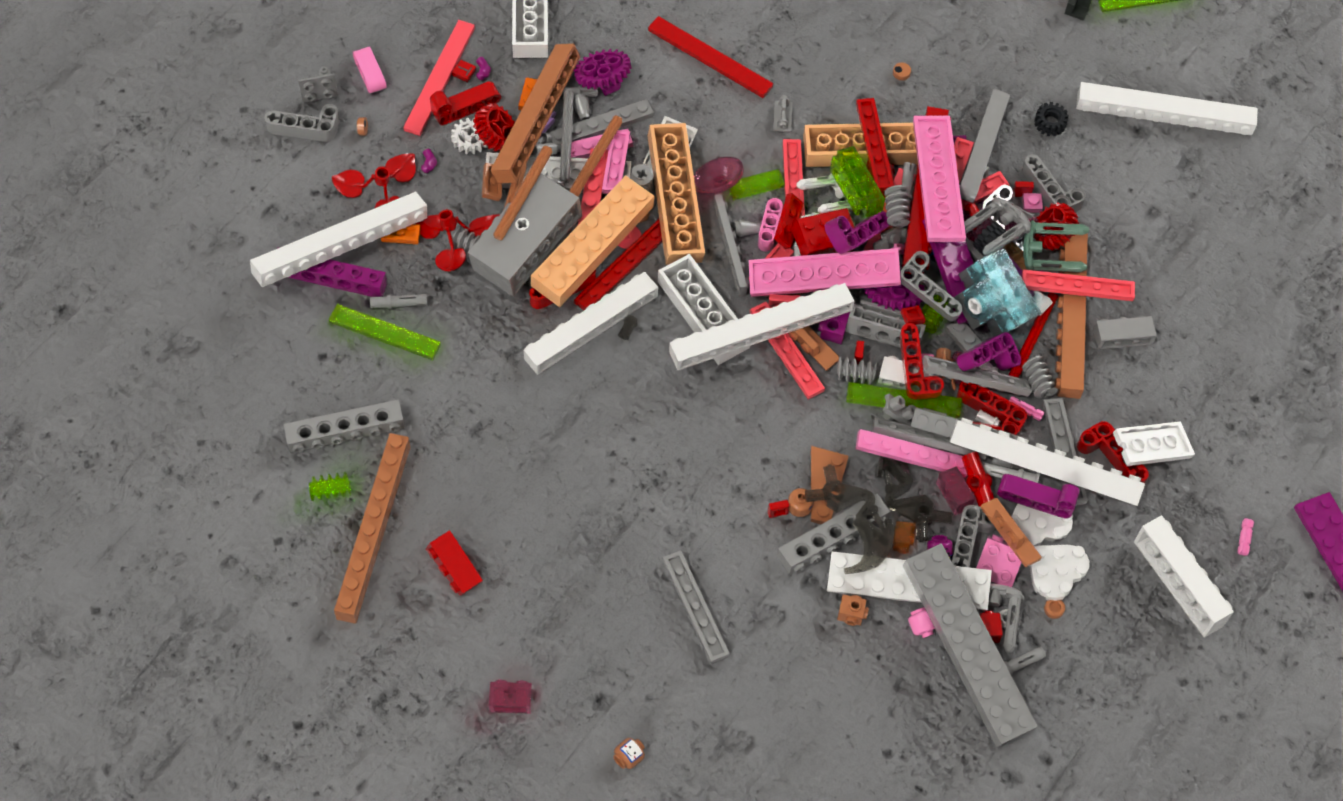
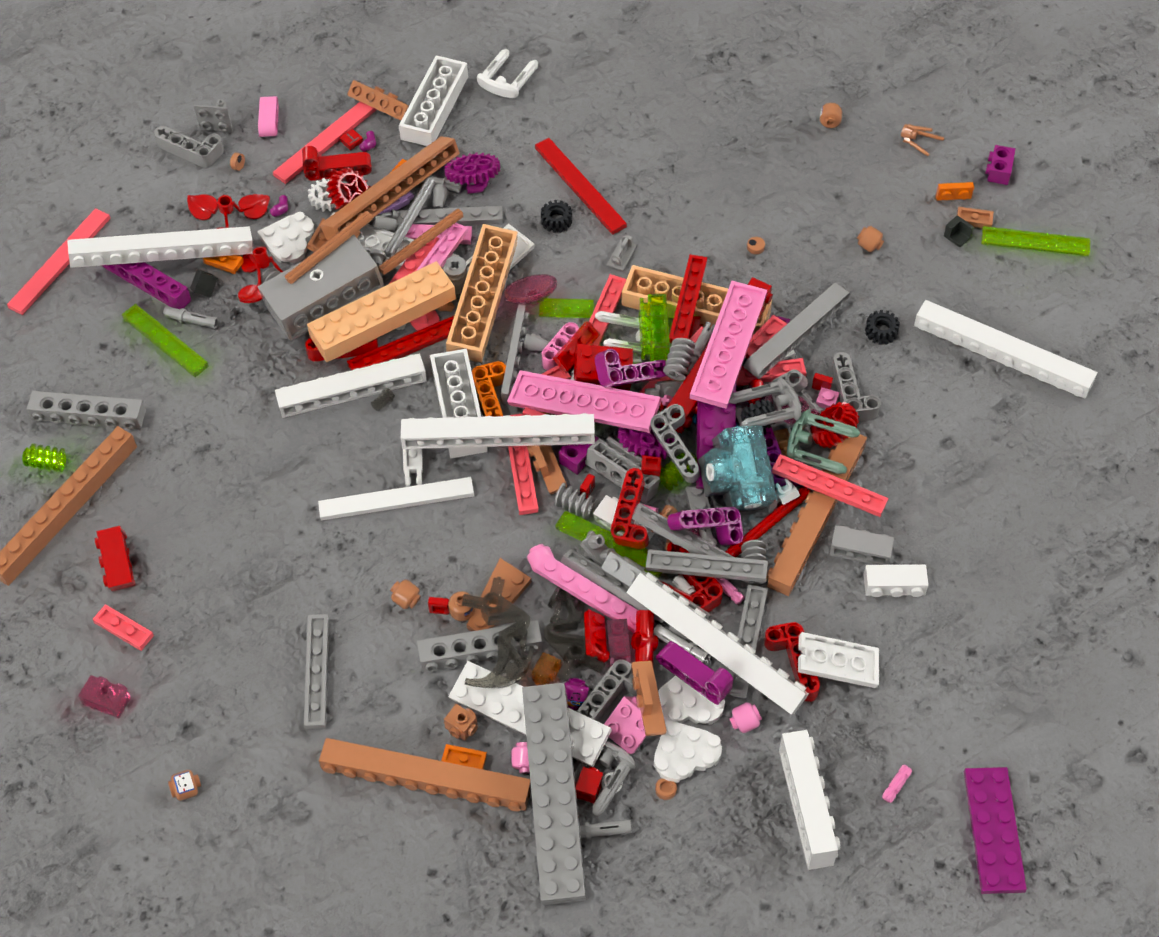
camera: 25 degrees right, 5 degrees down
none -> coral tile [7,208,111,315]
none -> coral plate [93,604,154,651]
none -> pearl dark grey panel [190,269,218,297]
none -> white plate [257,212,315,264]
none -> white tile [318,477,474,521]
none -> nougat brick [319,738,531,812]
none -> nougat bracket [347,80,409,120]
none -> nougat head [390,579,421,609]
none -> white hinge [403,449,423,486]
none -> orange plate [441,744,487,769]
none -> orange beam [472,361,506,417]
none -> bright pink head [527,544,555,573]
none -> black tyre [541,200,572,233]
none -> red plate [584,609,610,663]
none -> light grey plate [646,550,768,582]
none -> bright pink head [729,702,762,733]
none -> nougat head [856,226,884,252]
none -> white brick [864,565,928,597]

